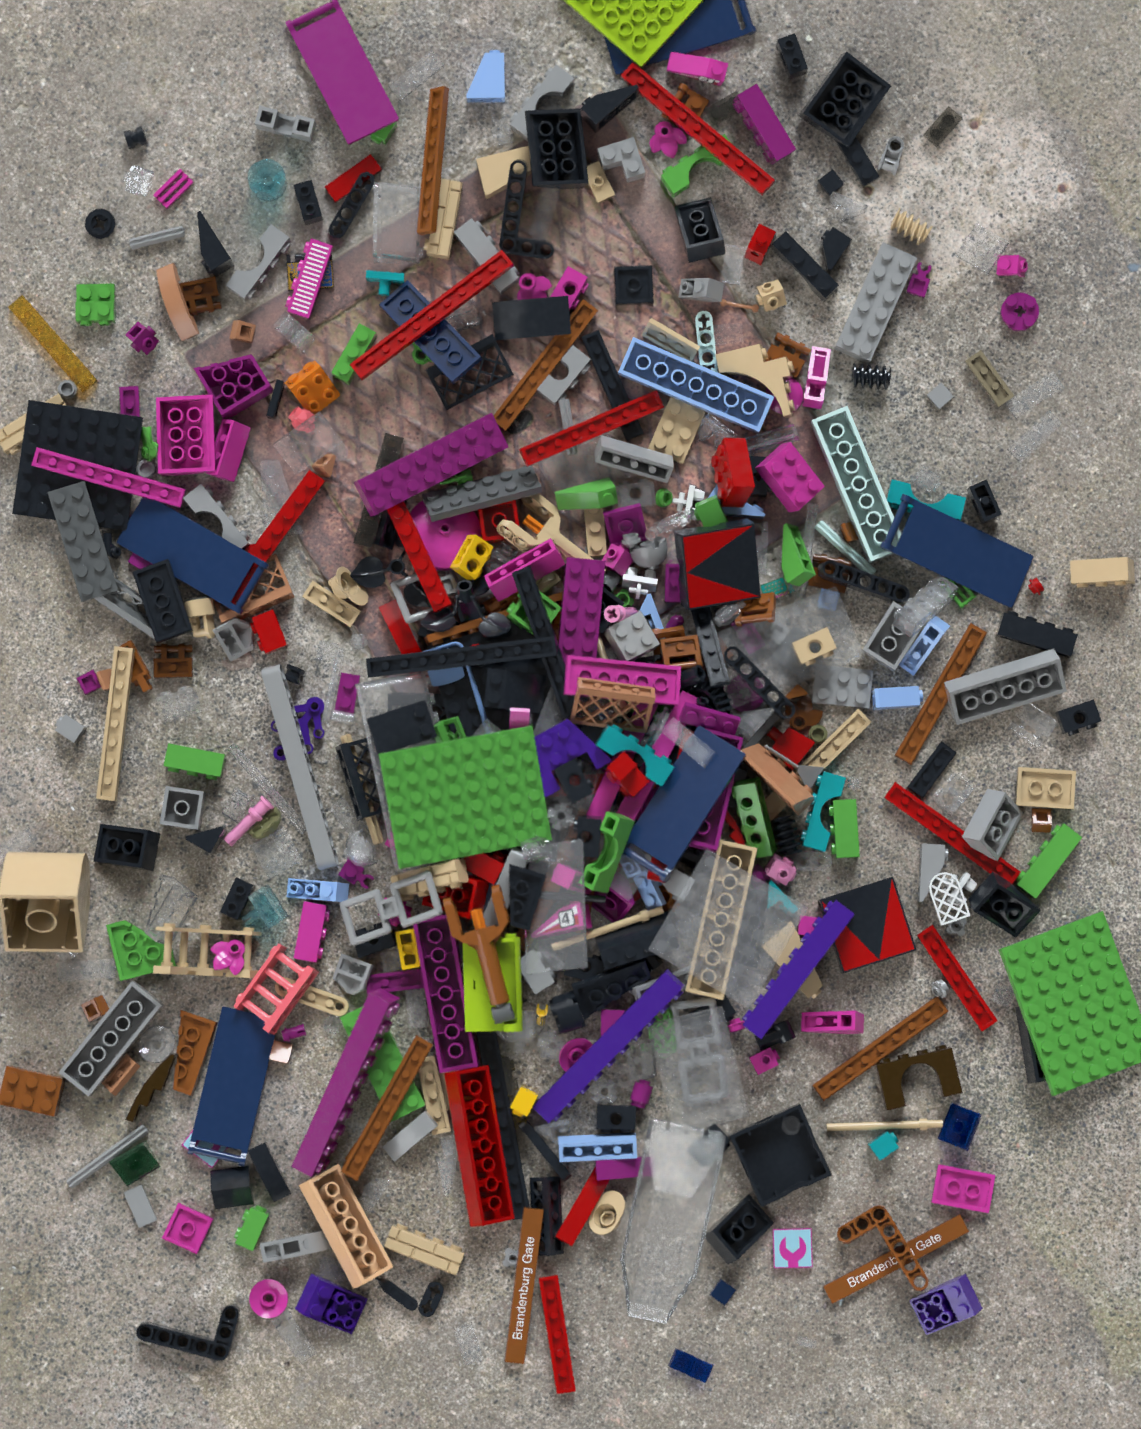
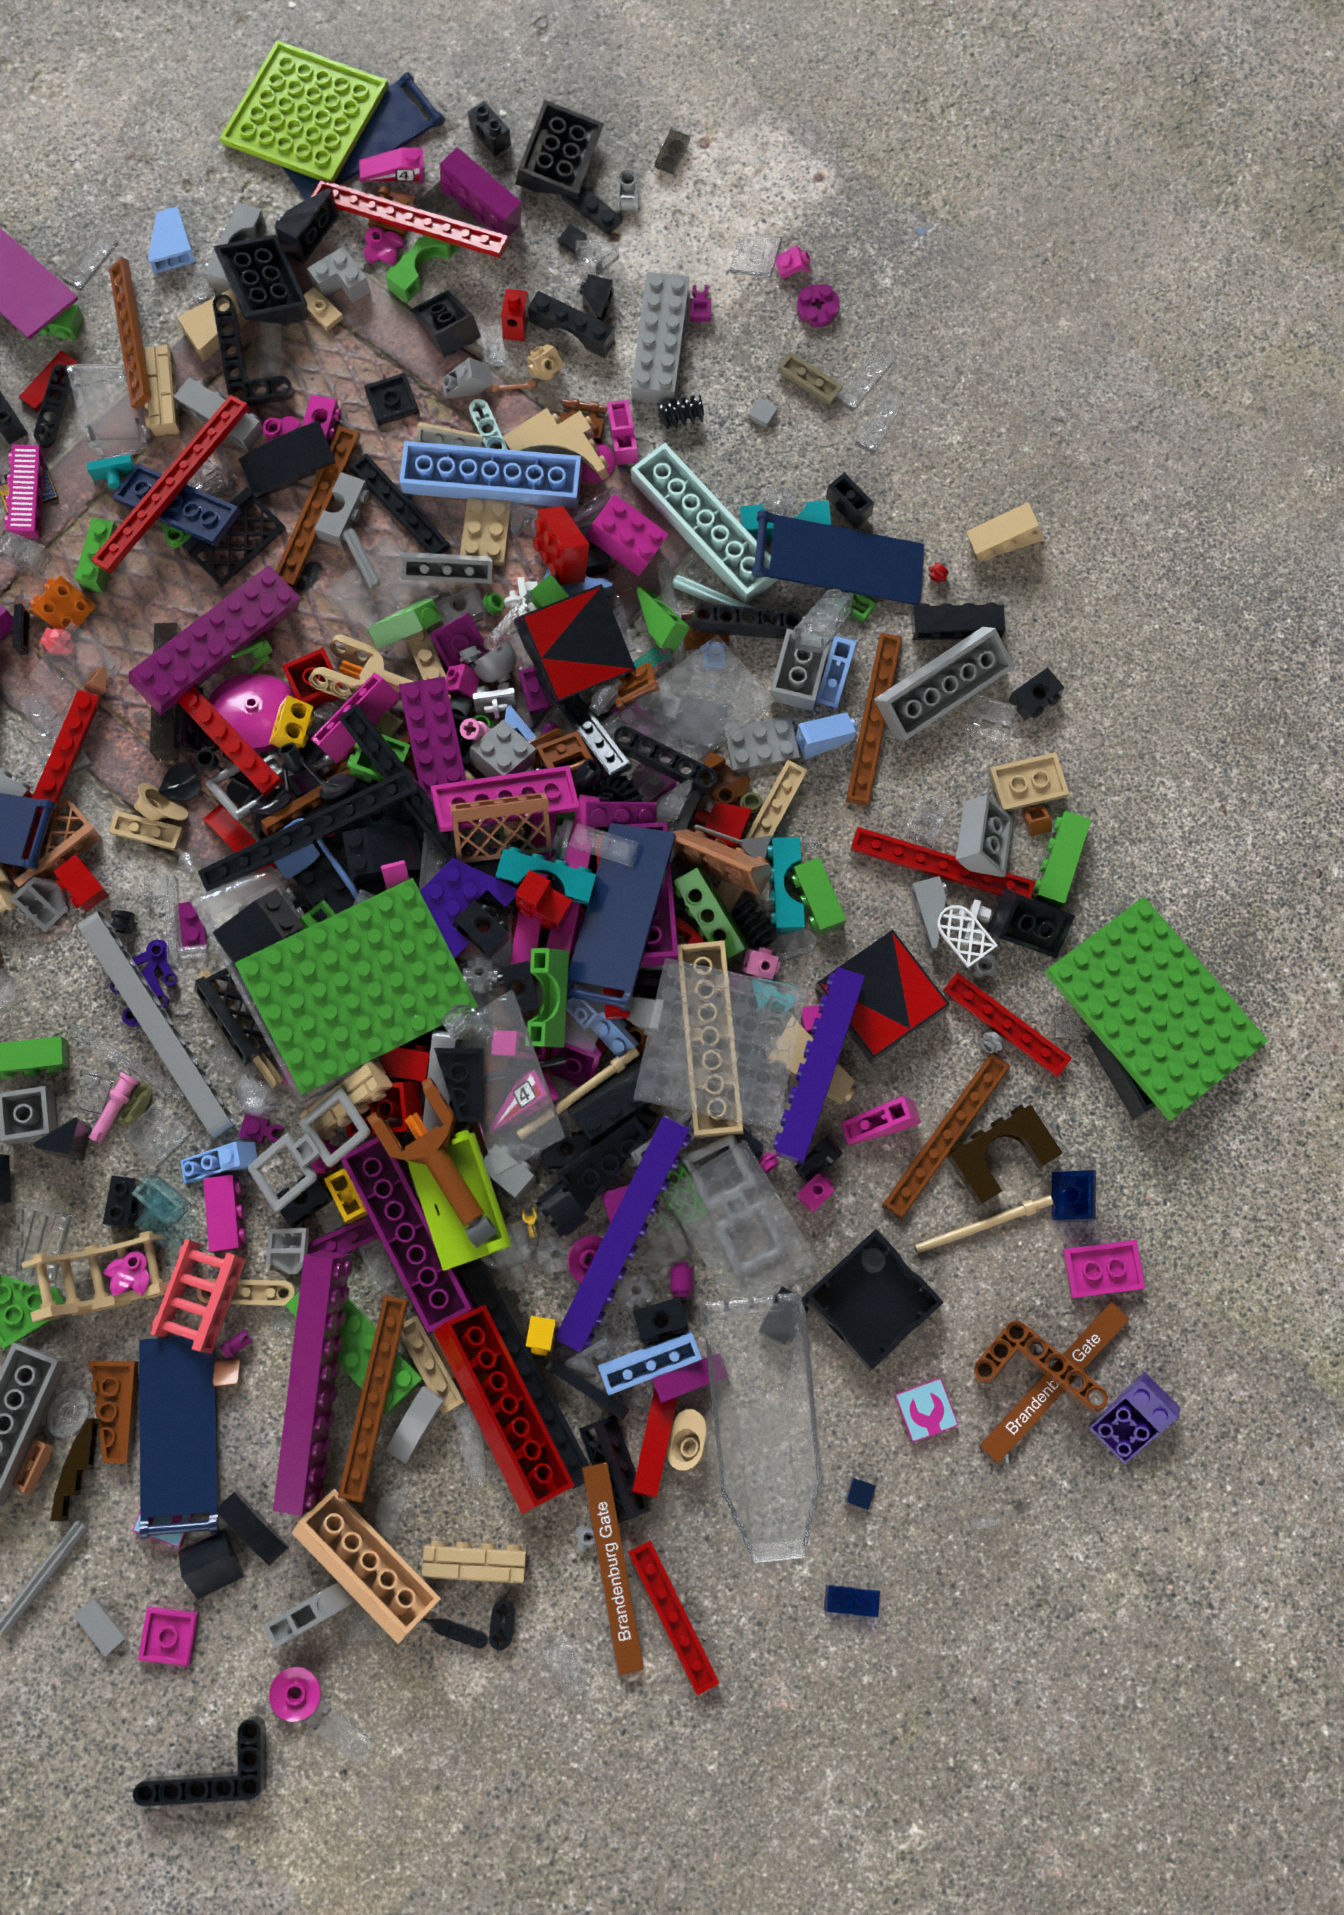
camera: 20 degrees left, 10 degrees down
clear green slope [109,1141,161,1186] -> none
bright green brick [234,1205,270,1251] -> none
dark purple slope [295,1273,368,1334] -> none
dark grey plate [422,465,543,522] -> none
red plate [519,390,664,467] -> none
black slope [703,1194,774,1265] -> none
tan brick [791,627,837,667] -> none
dark orange slope [840,522,859,543] -> none
teal brick [868,1131,899,1161] -> none
tan piece [890,208,933,246] -> none
black tile [907,741,957,799] -> none

